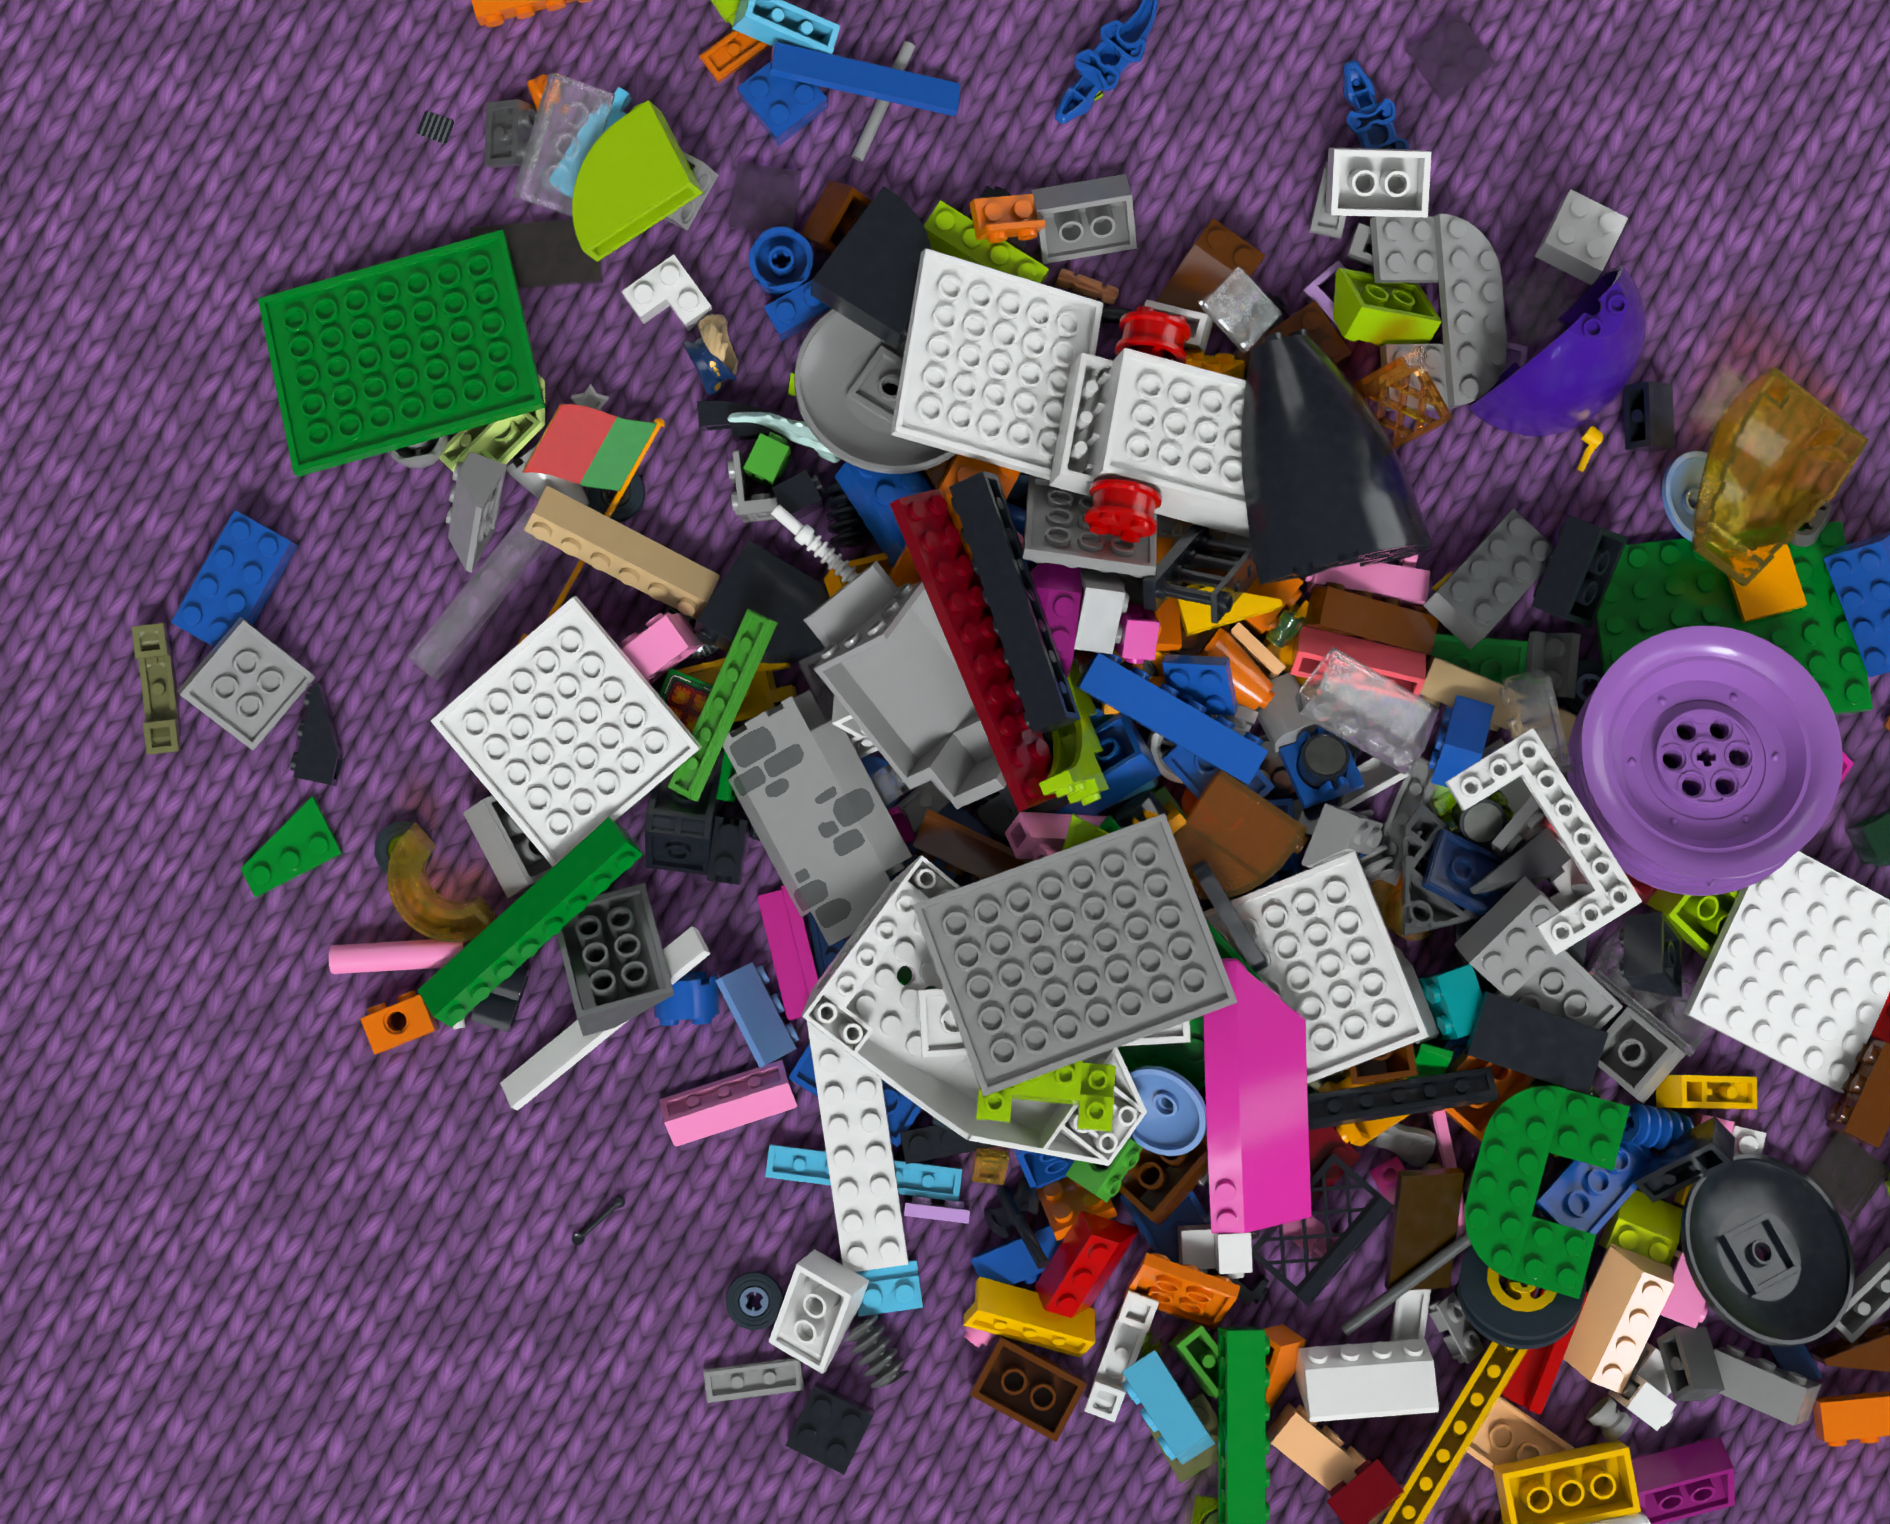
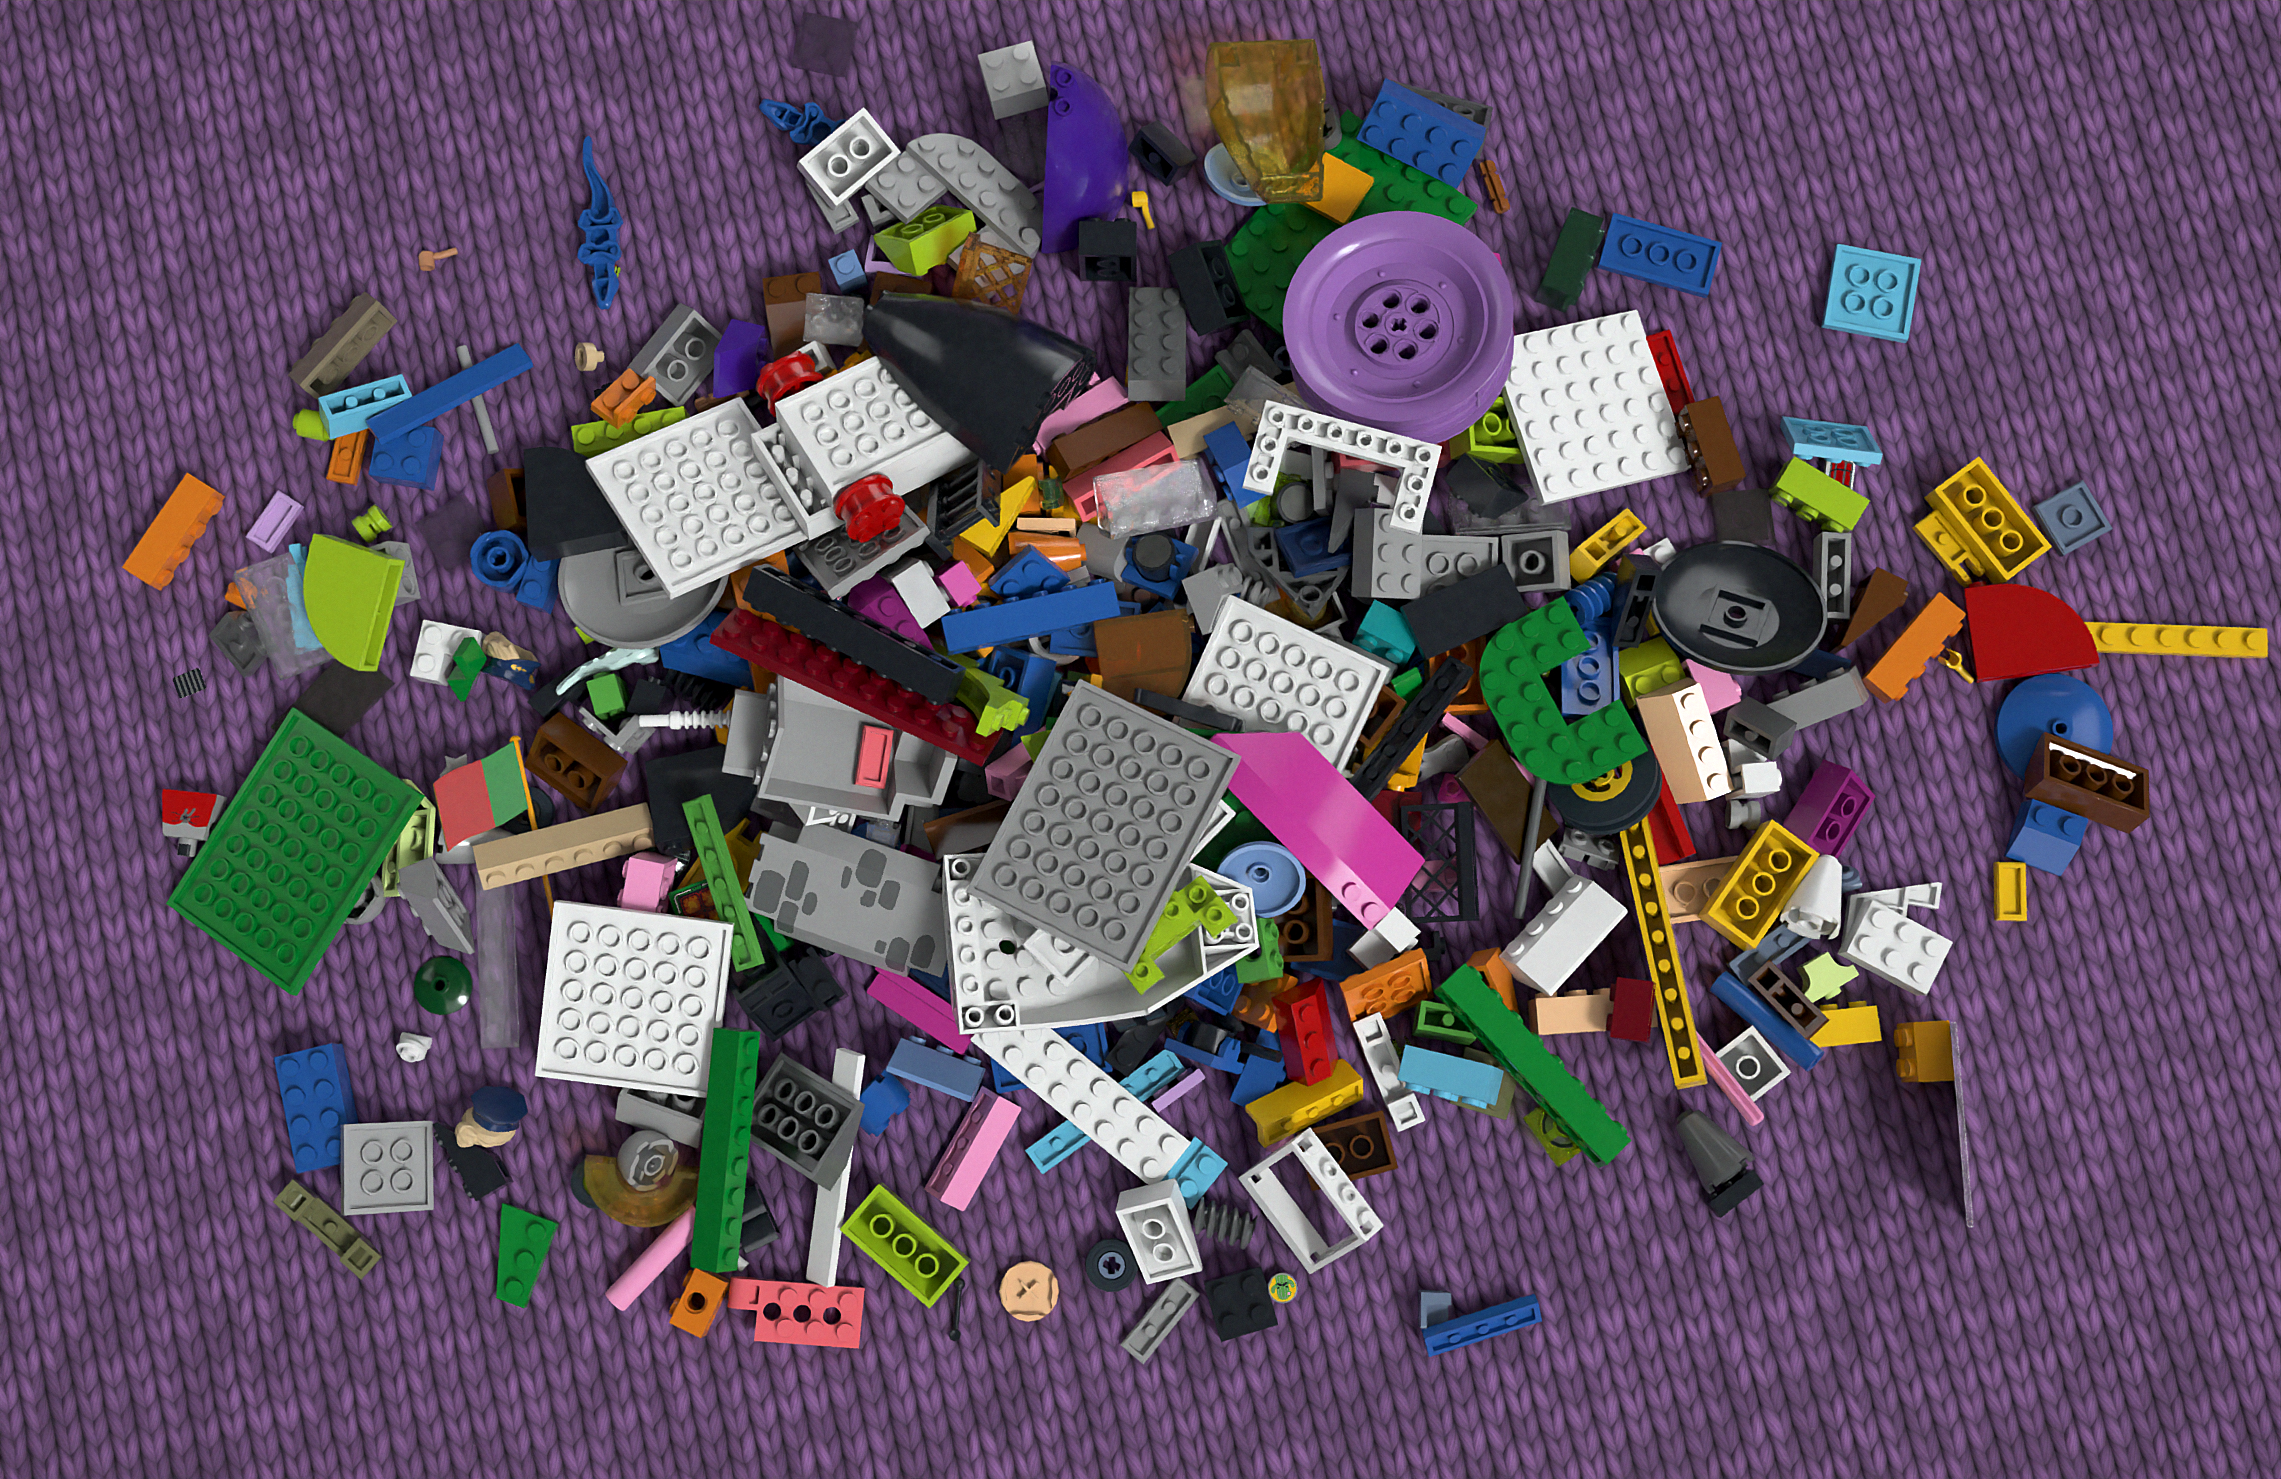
camera: 40 degrees left, 5 degrees down
none -> torso [162,789,227,857]
none -> lavender tile [246,490,304,554]
none -> lime wheel [351,504,393,543]
none -> white plate [396,1032,432,1062]
none -> dark green dish [414,957,473,1015]
none -> green slope [447,637,487,702]
none -> dark blue piece [454,1086,528,1148]
none -> reddish brown slope [524,712,628,816]
none -> tan tile [575,342,604,371]
none -> light grey cylinder [617,1130,678,1191]
none -> dark purple slope [713,319,768,398]
none -> coral hinge [727,1276,865,1349]
none -> medium blue brick [828,249,868,295]
none -> lime slope [839,1182,971,1309]
none -> coral tile [854,725,894,790]
none -> light nougat tile [1000,1260,1059,1322]
none -> black brick [1079,218,1137,282]
none -> blue piece [1164,1019,1244,1075]
none -> white window [1238,1128,1384,1274]
none -> tile [1267,1272,1298,1303]
none -> light grey bracket [1312,591,1348,640]

